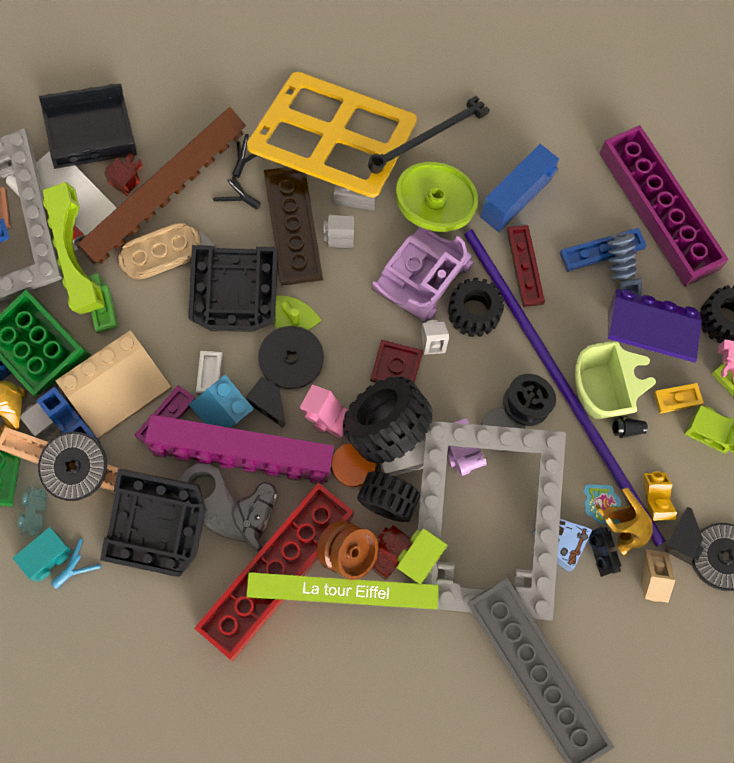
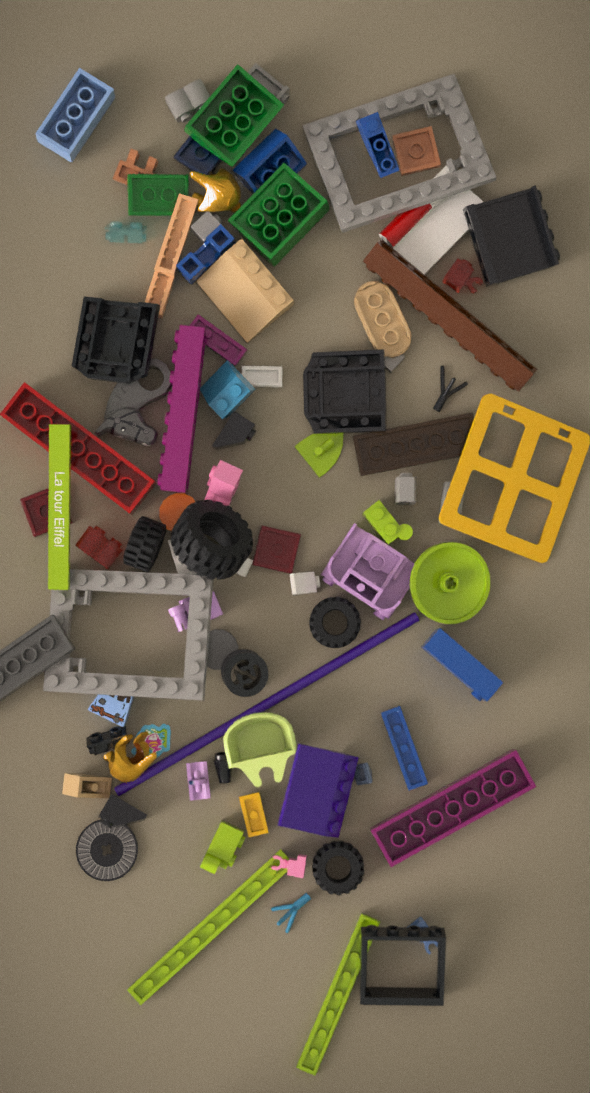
camera: 90 degrees right, 15 degrees up
teal brick [12,527,72,582] -> none
piece [38,432,107,501] -> none
lime arch [42,182,105,315] -> none
dark azure plant [51,538,101,589] -> none
bright green hinge [89,273,119,334] -> none
black plant [232,134,258,178] -> none
black piece [258,326,324,389] -> none
dark orange wheel [317,521,378,580] -> none
black hinge [368,96,490,174] -> none
lime brick [397,528,448,584] -> none
dark red plate [507,225,545,307] -> none
sand blue piece [607,233,637,280] -> none
yellow slope [643,471,677,521] -> none
none -> dark red tile [20,488,73,537]
none -> lavender hips [186,761,211,801]
none -> lime hinge [362,500,413,545]

